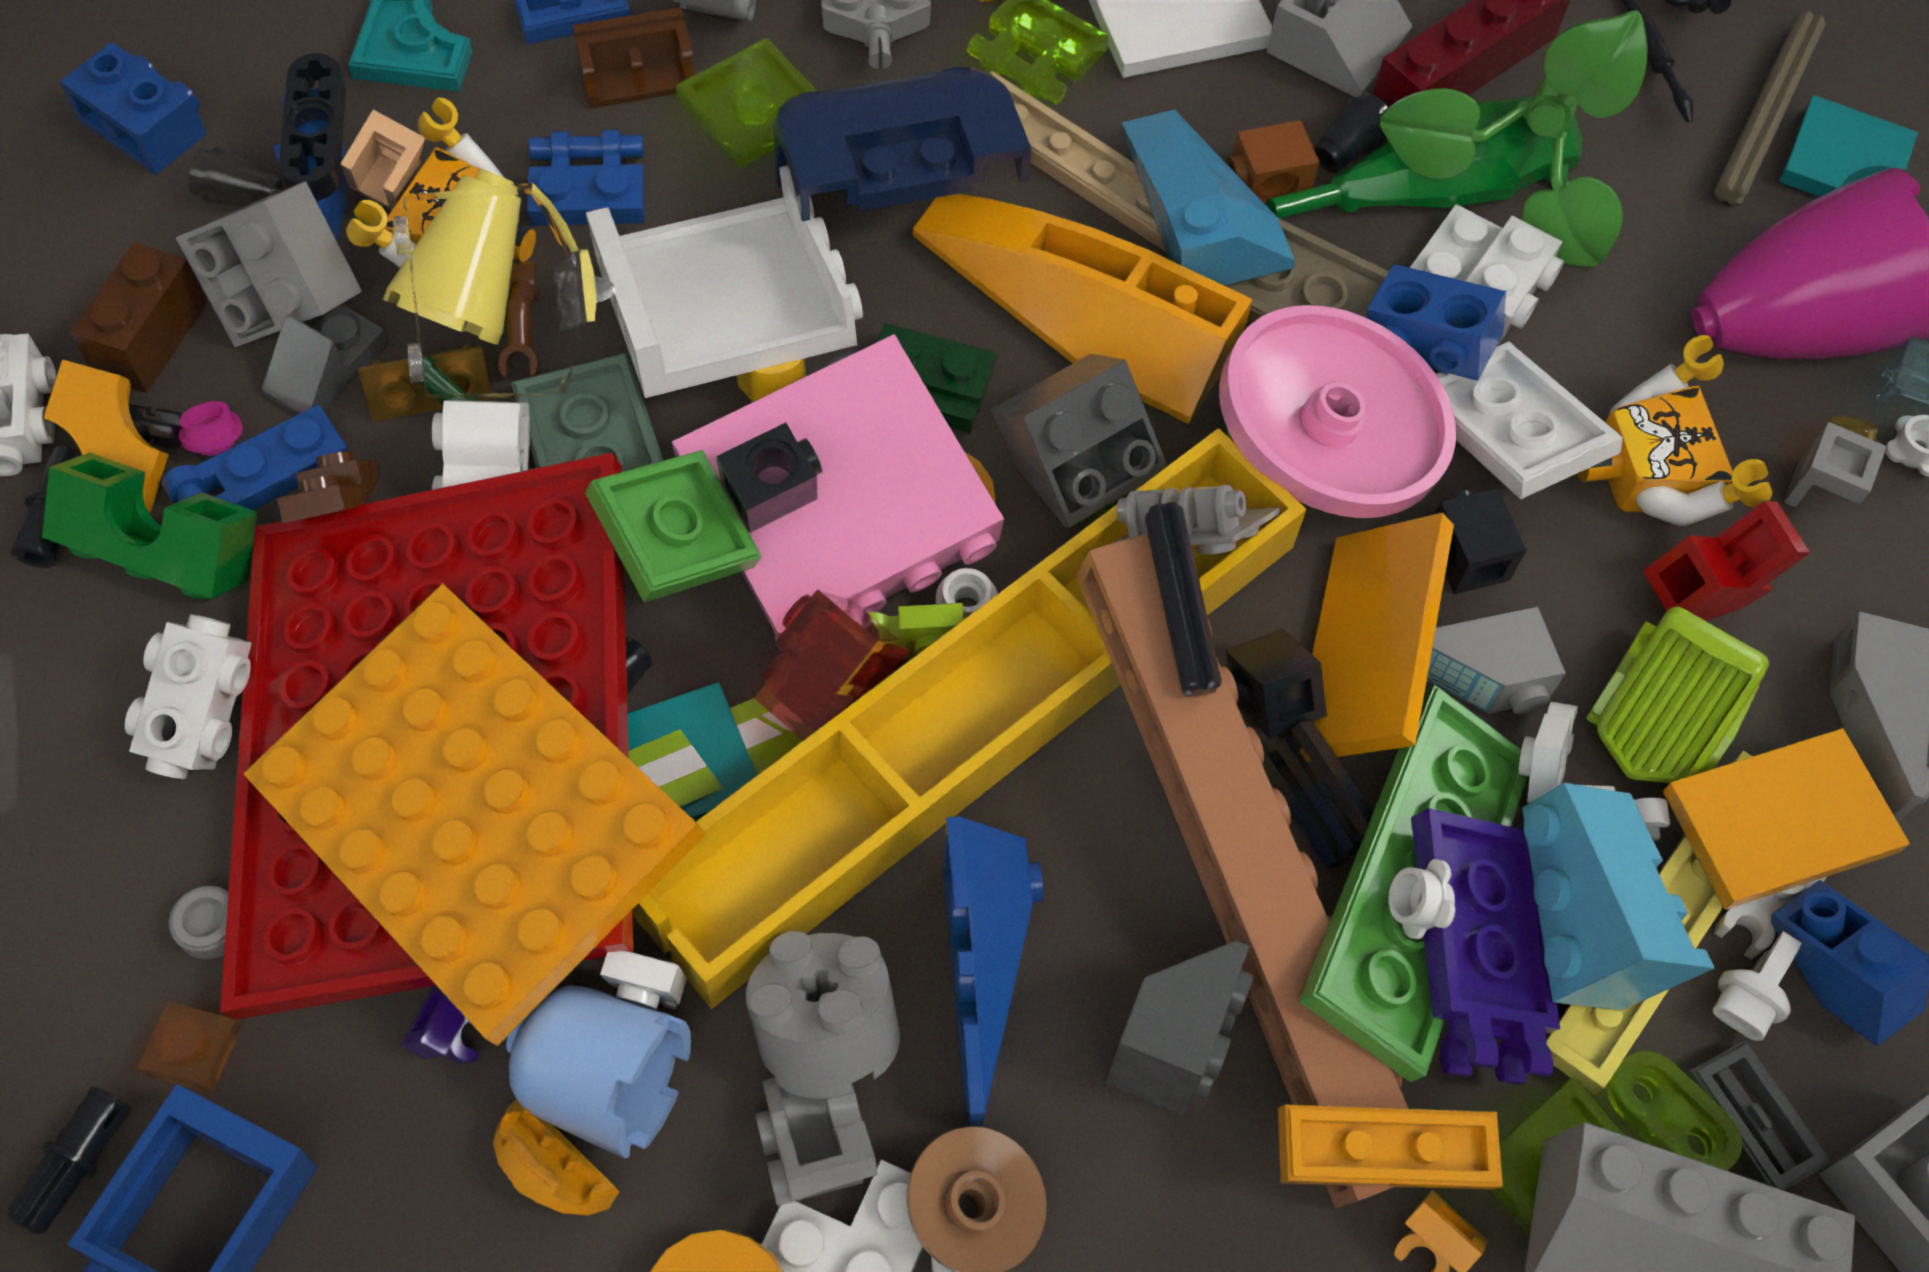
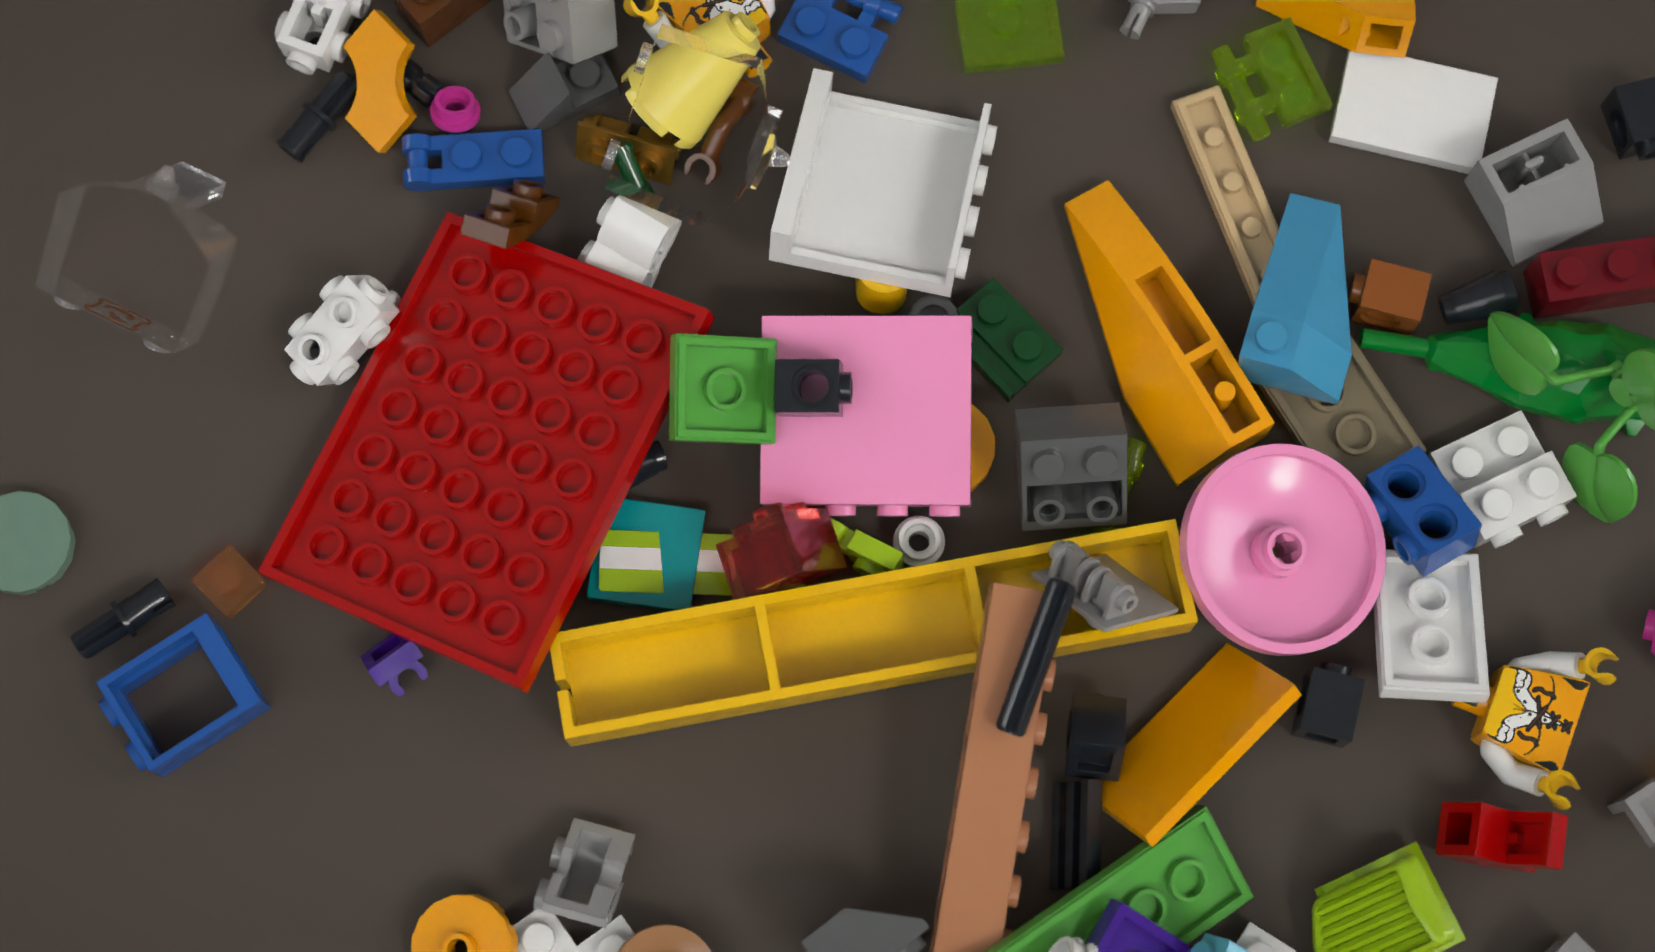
camera: 35 degrees right, 15 degrees up
green arch [42,452,258,599] -> none
light grey tile [169,886,228,959] -> none
light orange plate [243,584,706,1046] -> none
light orange plate [493,1099,620,1216] -> none
light blue cylinder [506,985,691,1158] -> none
sand green tile [511,353,663,472] -> none
white plate [600,951,687,1010] -> none
light grey brick [746,931,900,1099] -> none
dark blue piece [773,67,1031,222] -> none
blue wedge [942,817,1043,1127] -> none
light grey slope [1427,607,1566,714] -> none
white plate [1519,702,1578,803] -> none

